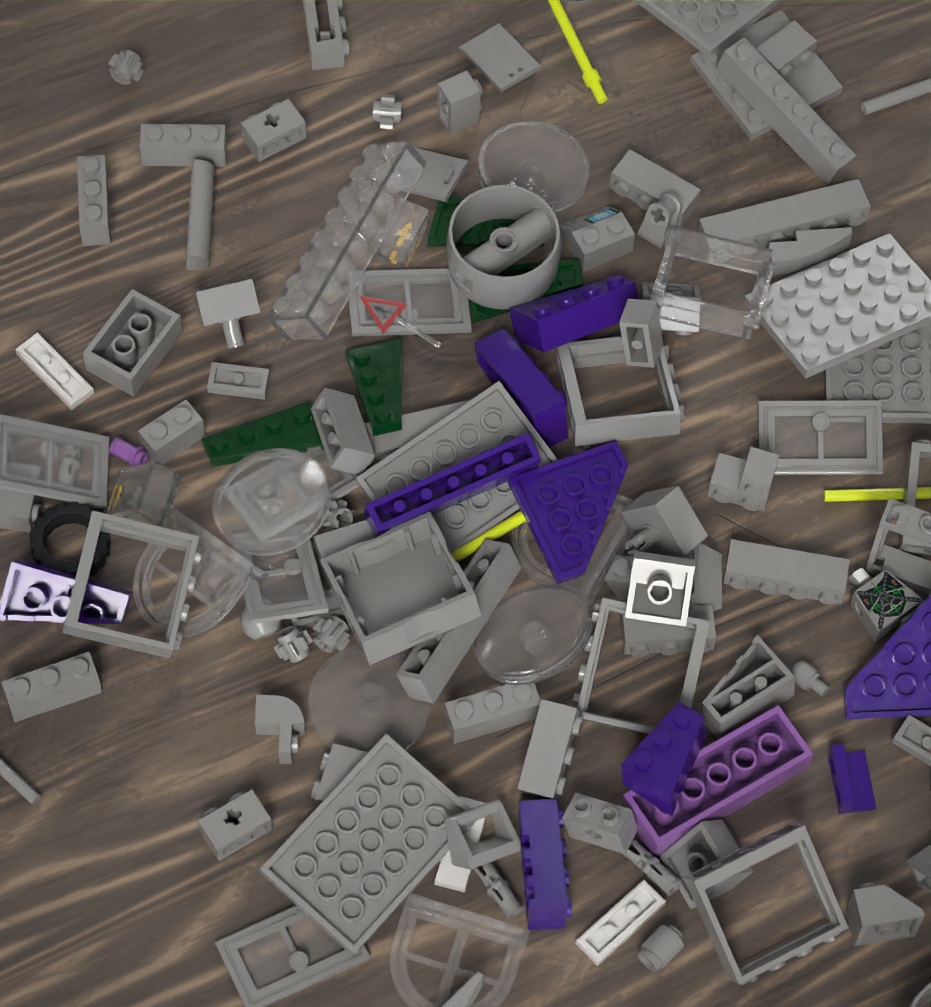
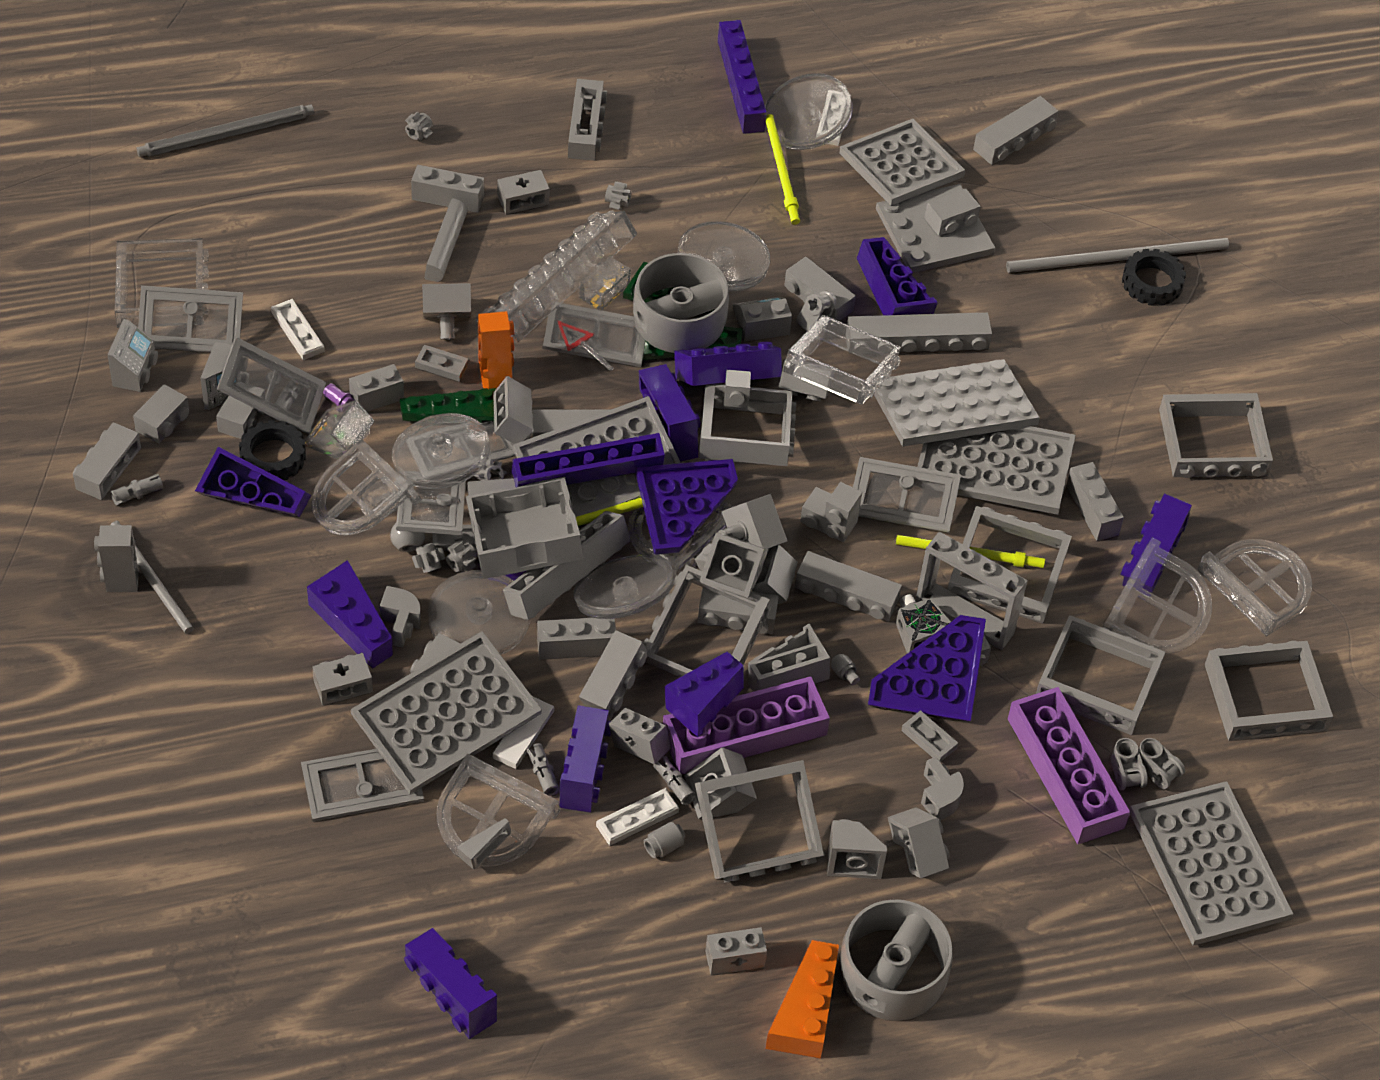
camera: 10 degrees right, 10 degrees down
light grey brick [1,652,102,722] -> none
light grey window [62,510,202,659] -> none
light grey brick [77,155,111,246] -> none
light grey brick [83,289,183,397] -> none
dark green wing [345,338,402,436] -> none
light grey container [383,145,469,202] -> none
light grey brick [437,71,483,135] -> none
light grey tile [445,800,521,870] -> none
light grey container [458,23,541,93] -> none
light grey brick [619,299,663,368] -> none
light grey brick [716,37,857,186] -> none
light grey slope [766,227,853,277] -> none
dark purple panel [828,744,876,814] -> none
none -> dark purple wedge [307,560,393,669]
none -> orange wedge [478,311,514,389]
none -> light grey brick [724,370,751,408]
none -> dark purple wedge [857,237,938,316]

